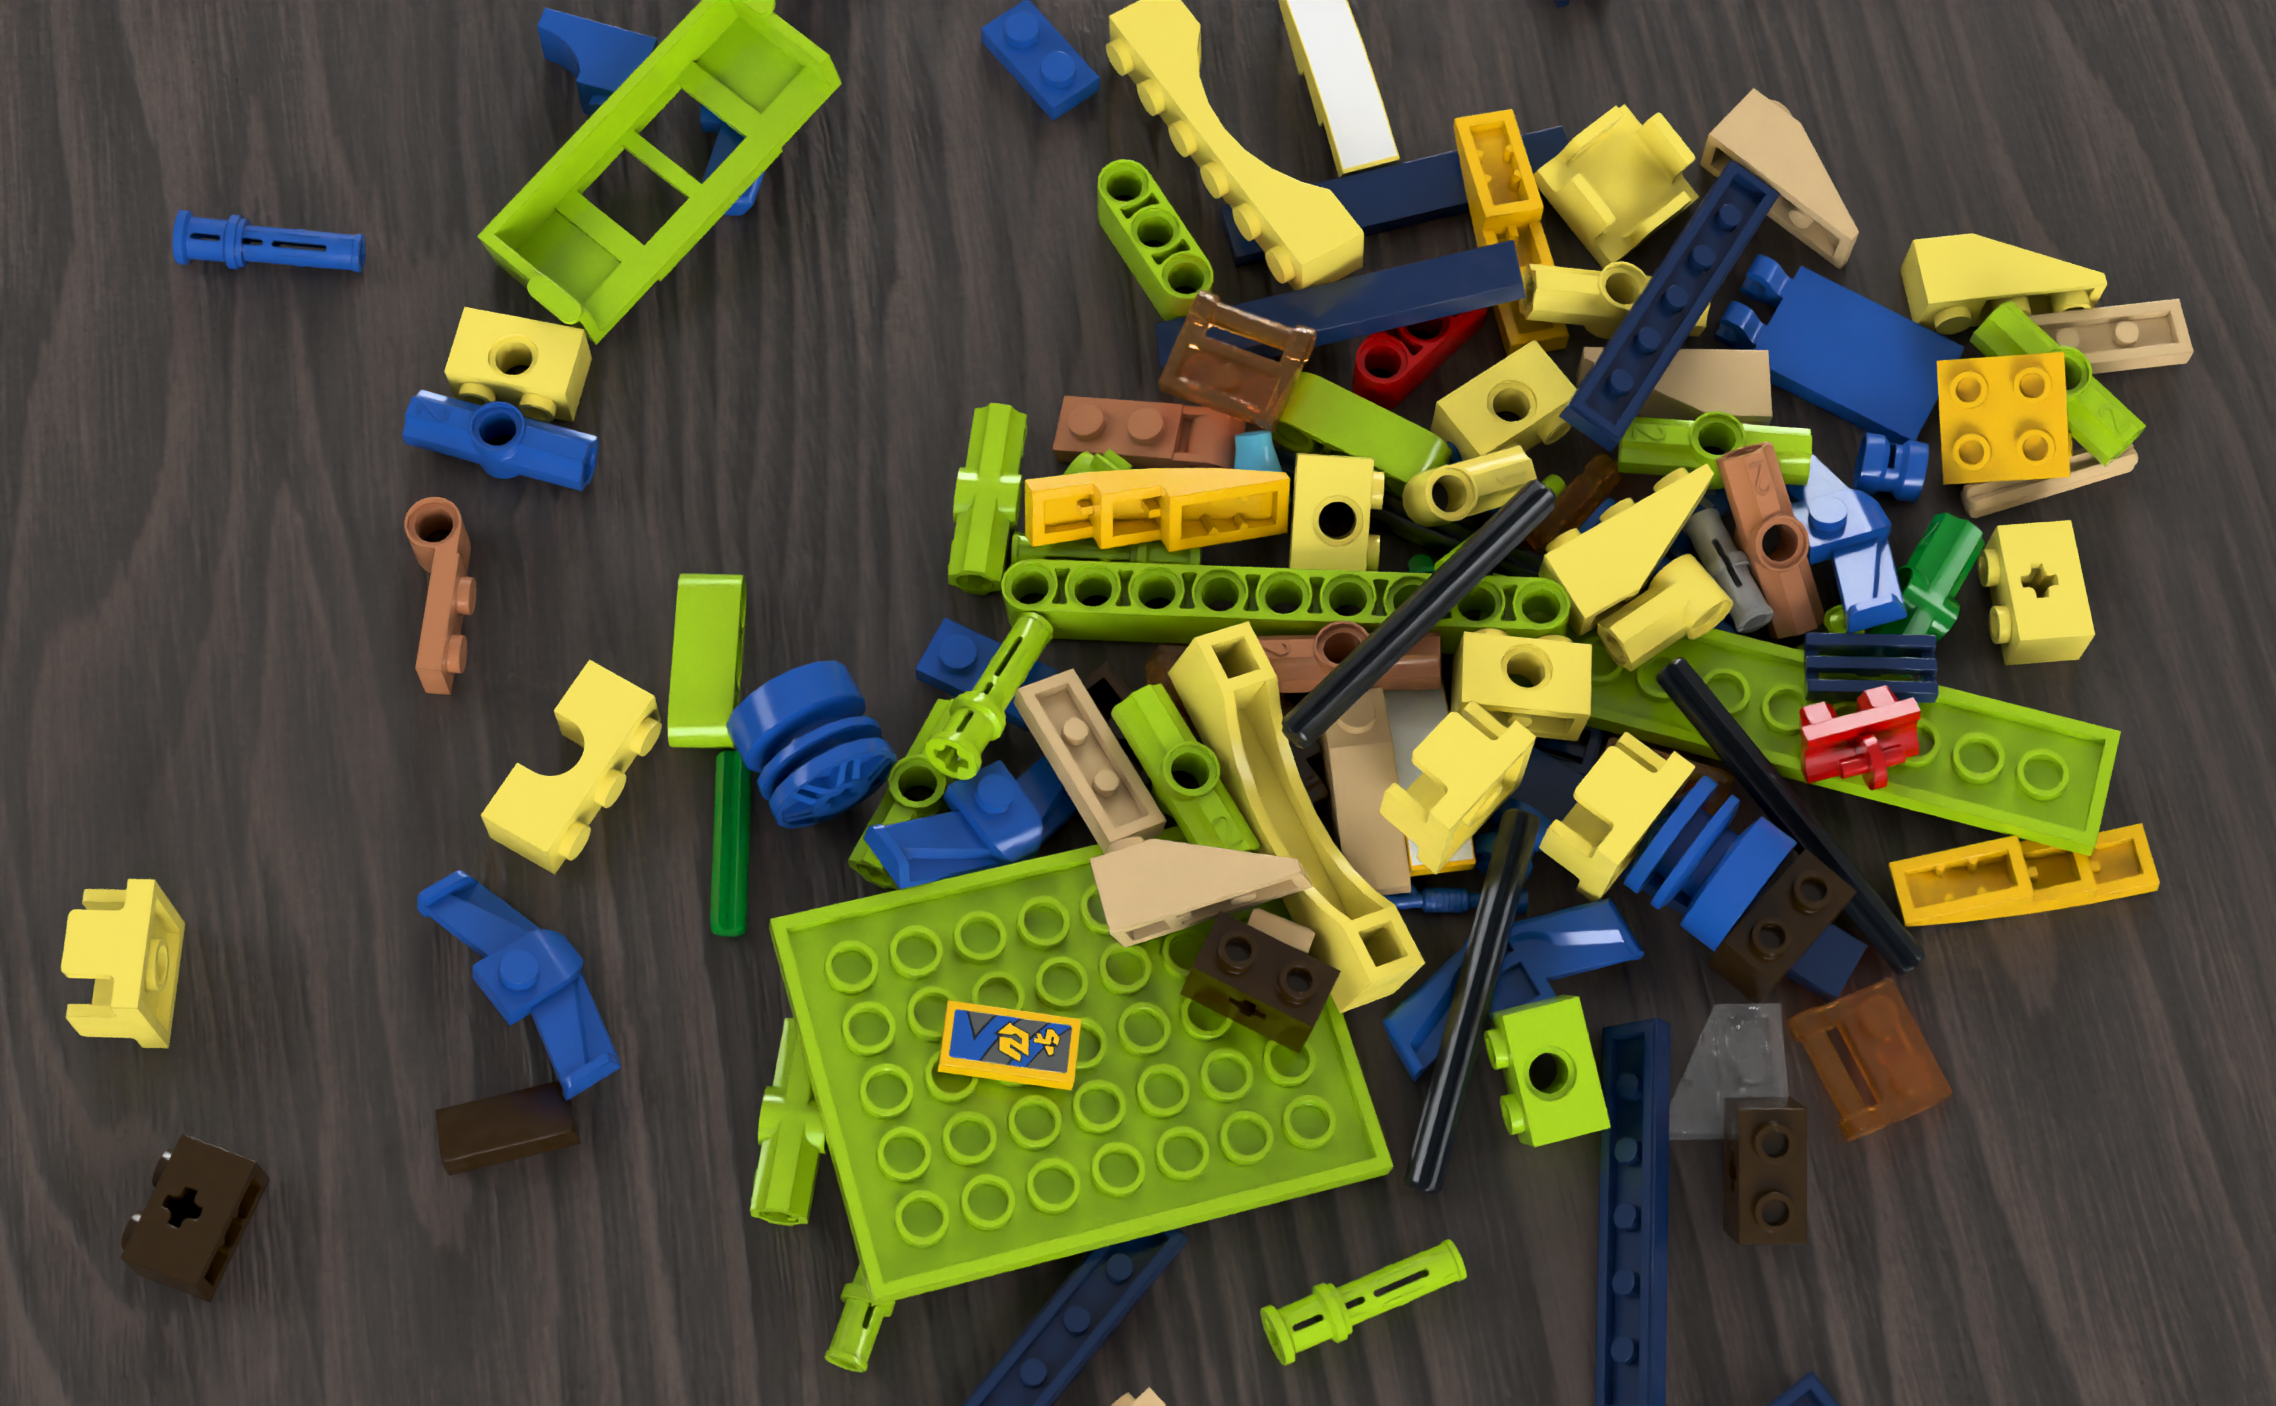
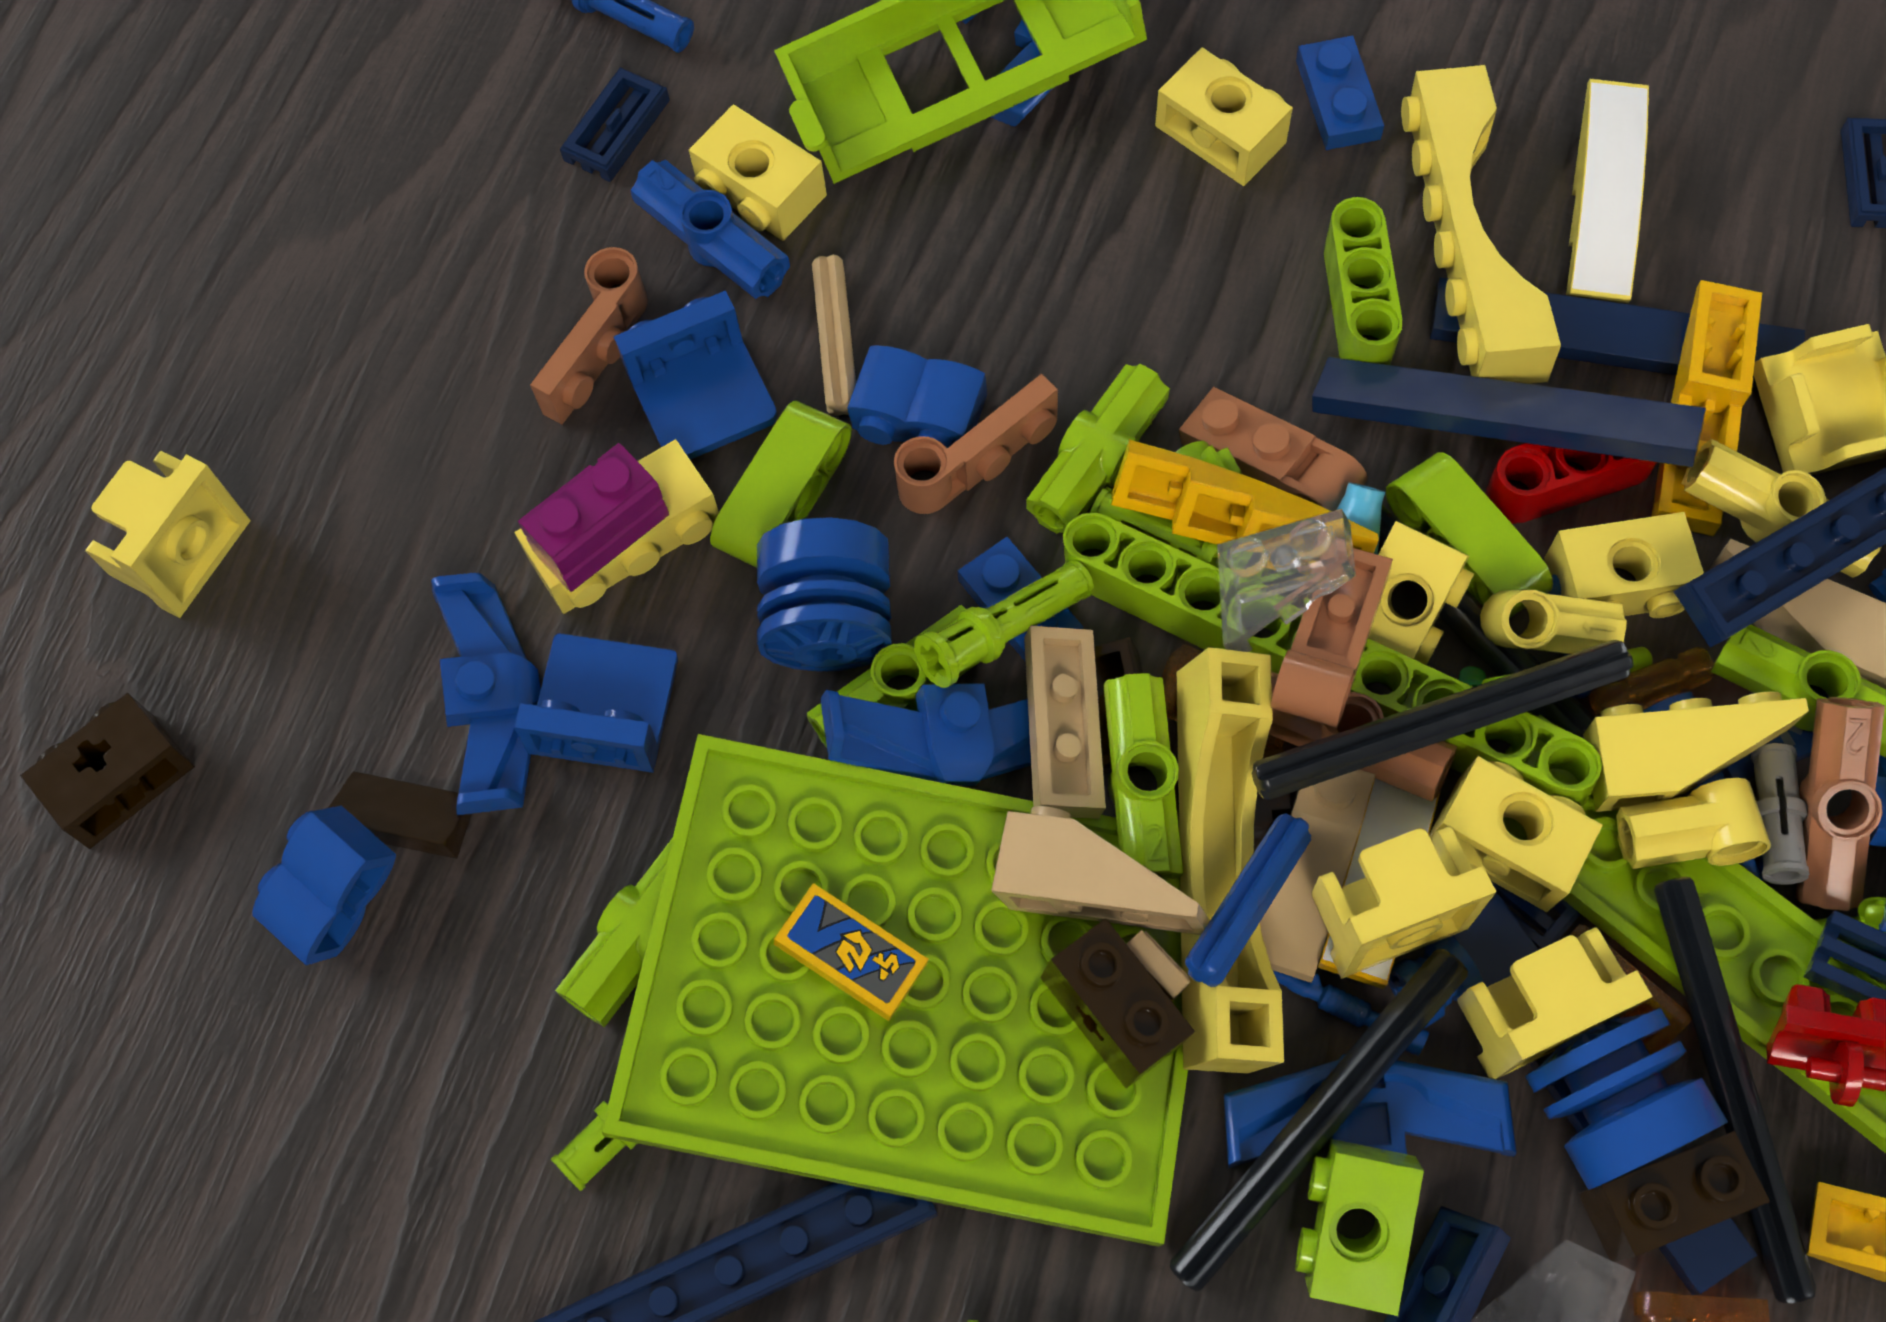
camera: 35 degrees right, 0 degrees up
green axle [710,750,752,937] -> none
clear orange plate [1158,289,1317,432] -> none
none -> blue brick [252,805,396,965]
none -> blue bracket [514,633,678,773]
none -> magenta brick [517,443,669,592]
none -> dark blue tile [560,67,670,182]
none -> blue bracket [613,290,777,460]
none -> tan axle [812,254,856,416]
none -> blue brick [847,345,987,448]
none -> nougat plate [894,374,1058,514]
none -> light yellow brick [1155,47,1293,186]
none -> blue axle [1185,813,1311,987]
none -> clear wing [1217,509,1356,652]
none -> nougat plate [1271,541,1393,728]

